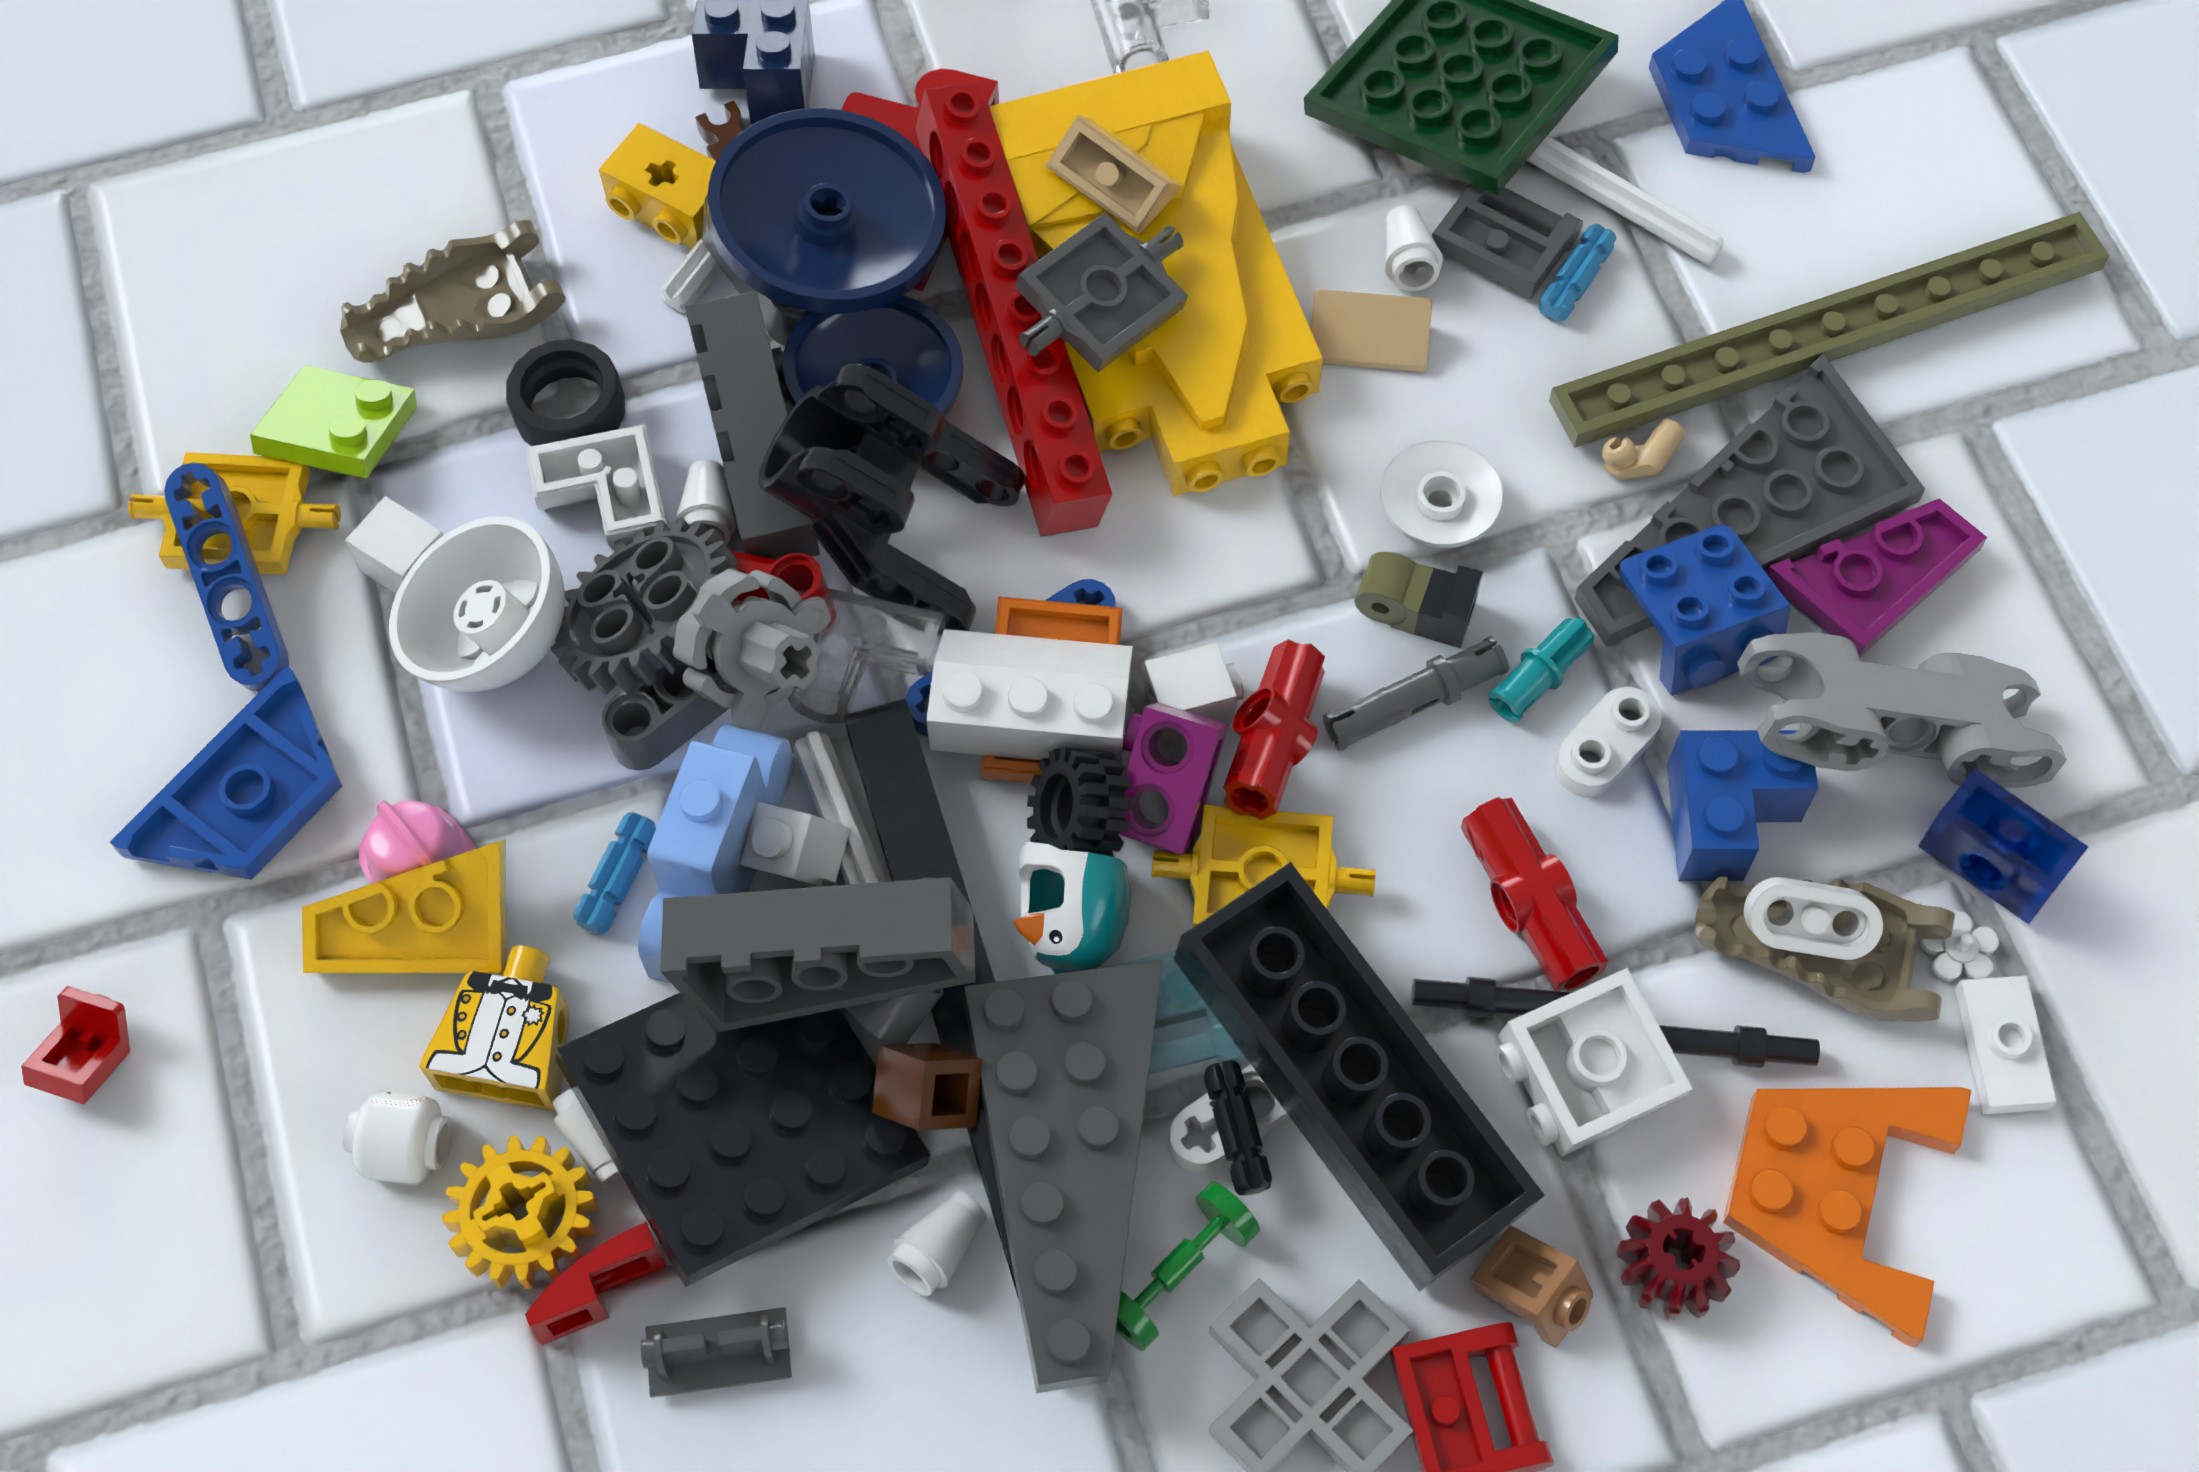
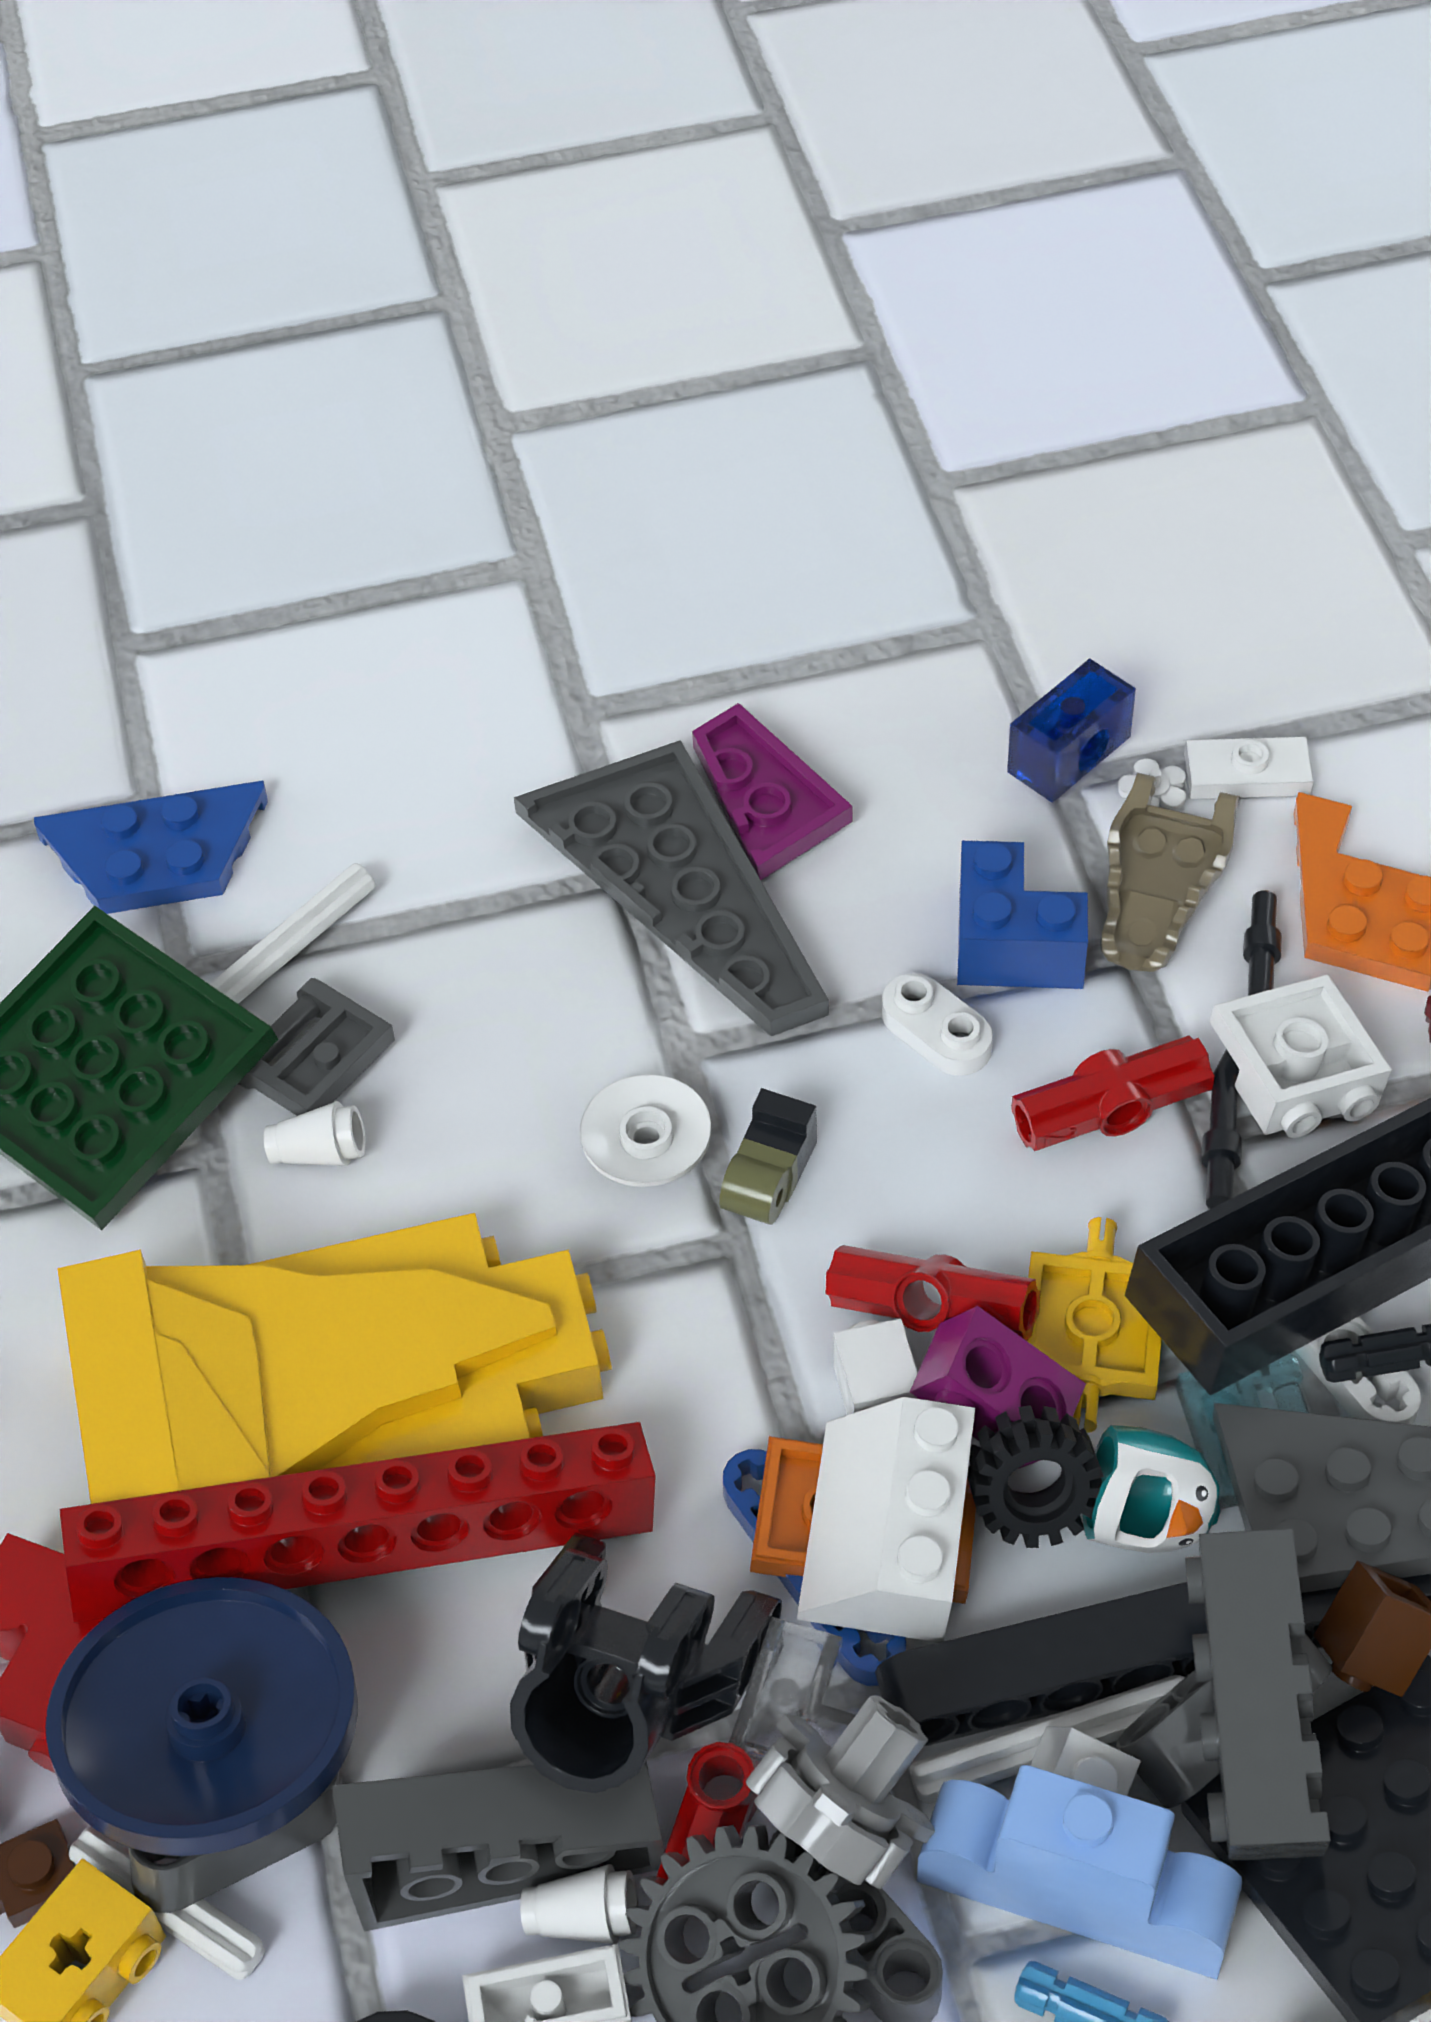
camera: 85 degrees left, 10 degrees down
dark blue dish [782,295,963,417] -> none
dark grey plate [1015,212,1188,372] -> none
tan slope [1045,115,1182,234] -> none
tan slope [1311,289,1432,372] -> none
dark grey pin [1323,636,1509,751] -> none
teal axle [1488,617,1595,723] -> none
dark azure axle [1539,224,1616,322] -> none
olive plate [1549,212,2110,448] -> none
tan arm [1602,419,1686,480] -> none
blue bracket [1619,525,1790,696] -> none
light grey piece [1737,632,2067,790] -> none
white plate [1744,877,1883,960] -> none

